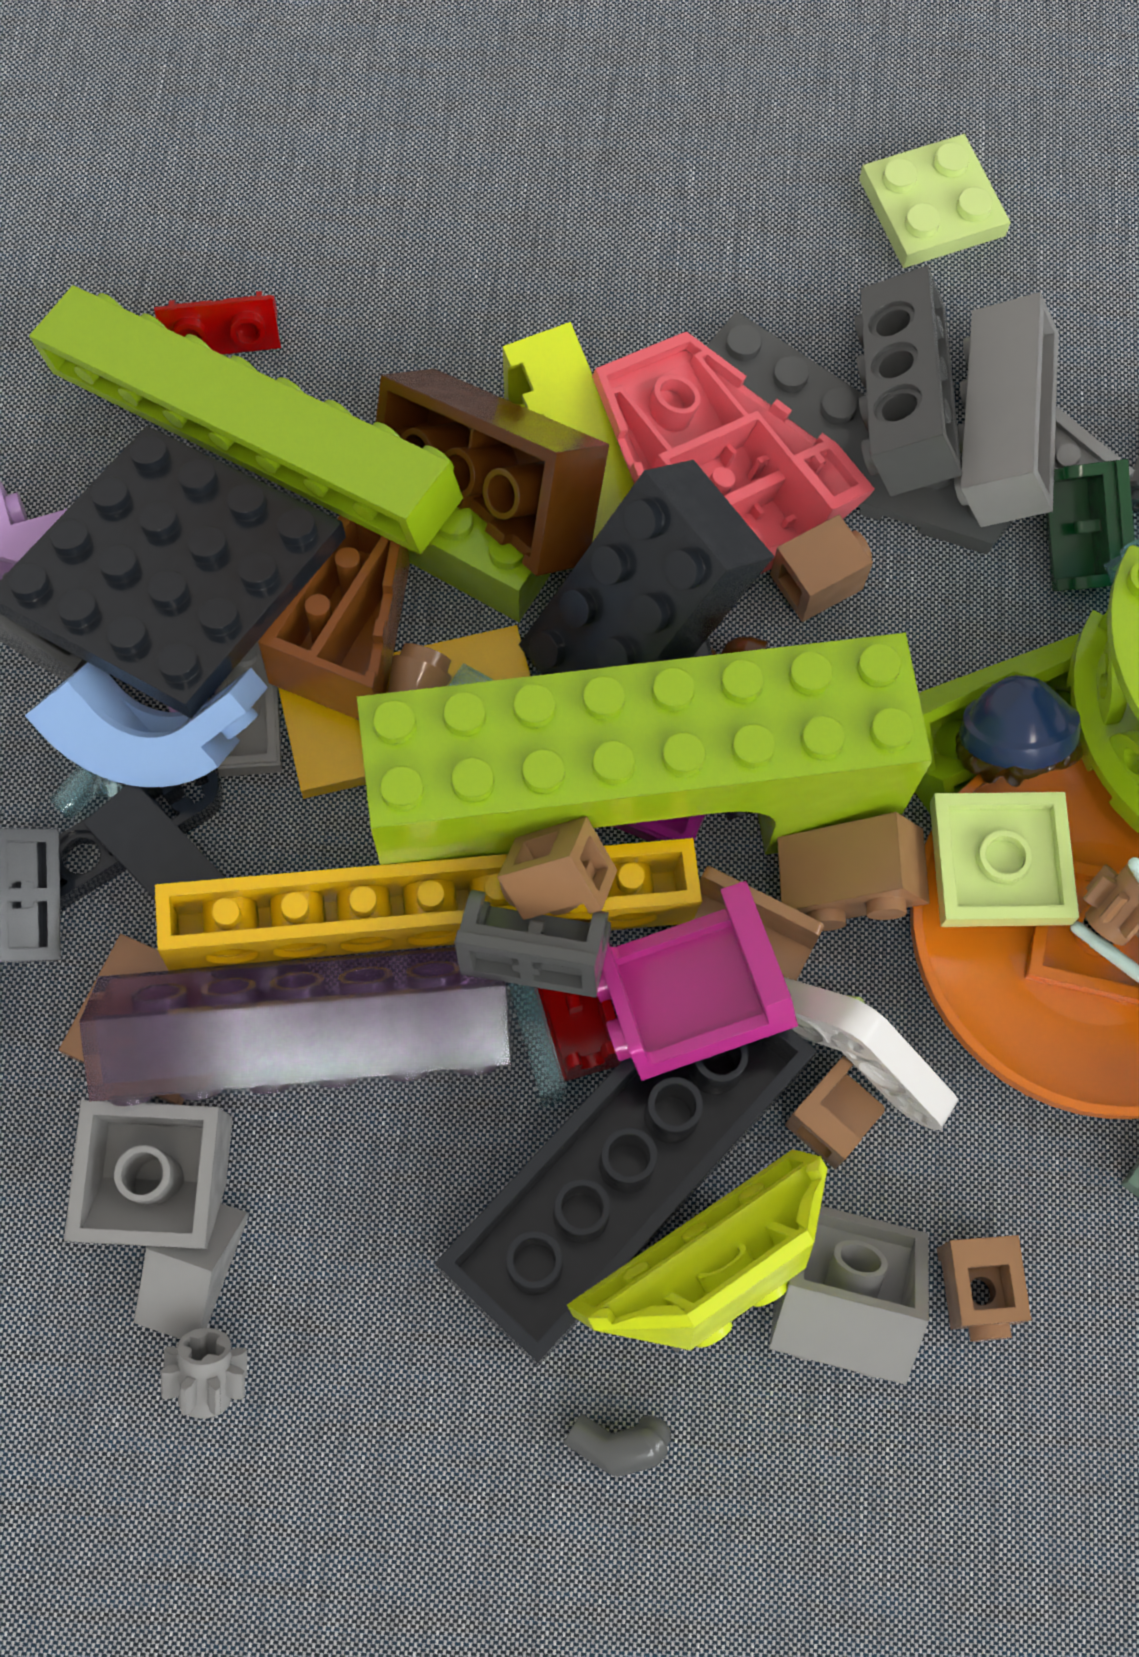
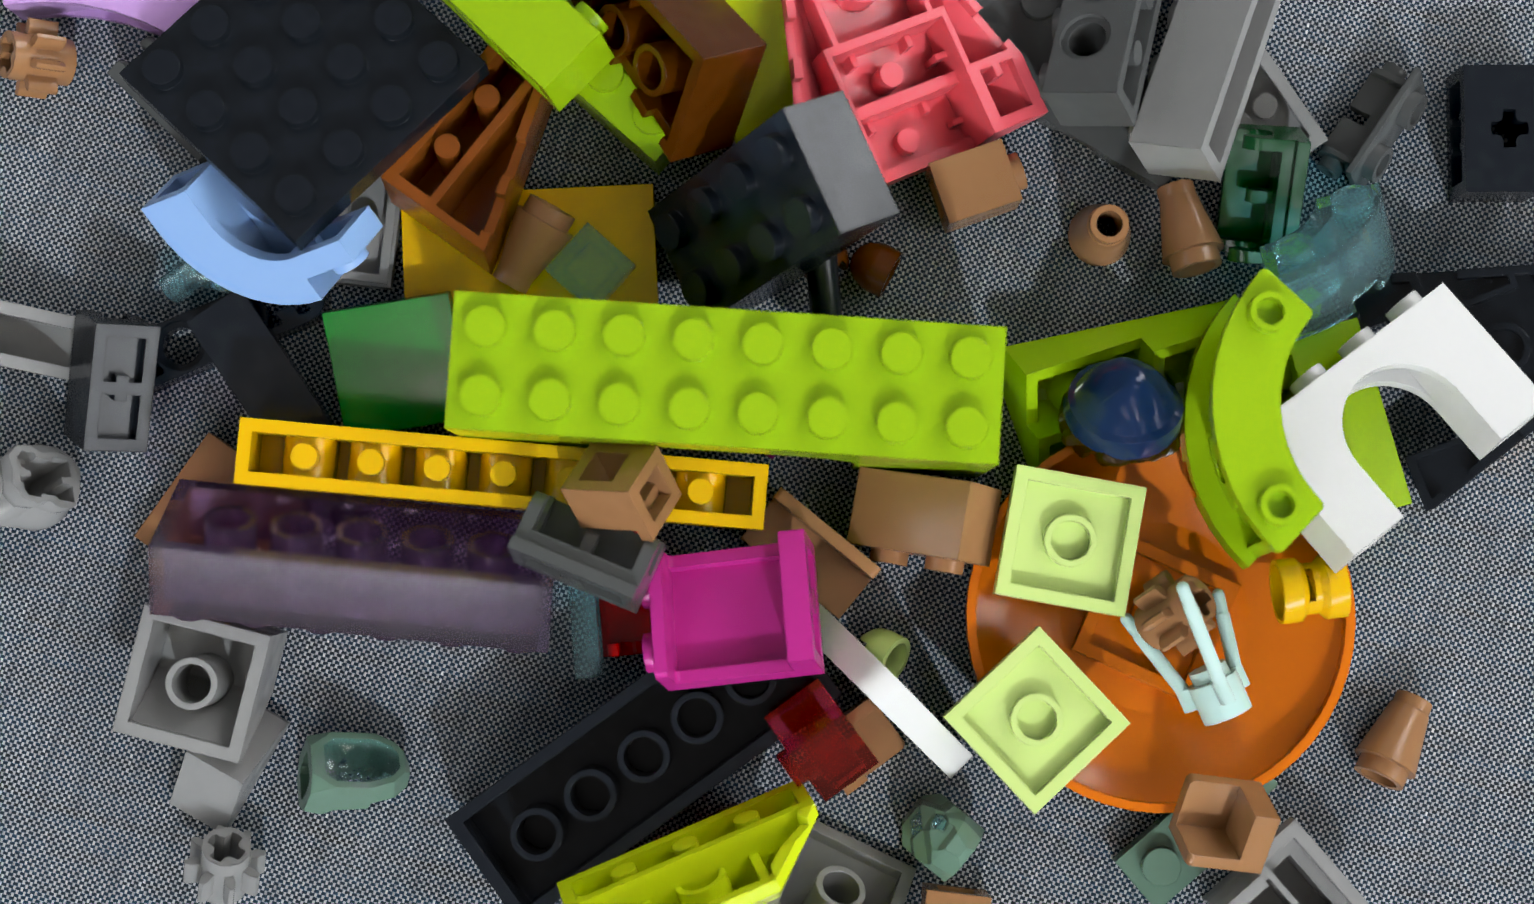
camera: 15 degrees right, 15 degrees up
none -> sand green rock [297,732,410,814]
none -> green tile [322,291,453,431]
none -> clear red brick [764,678,879,802]
none -> sand green rock [902,793,985,882]
none -> yellowish green plate [942,626,1131,814]
none -> medium nougat cone [1068,204,1131,266]
none -> medium nougat cone [1156,179,1224,278]

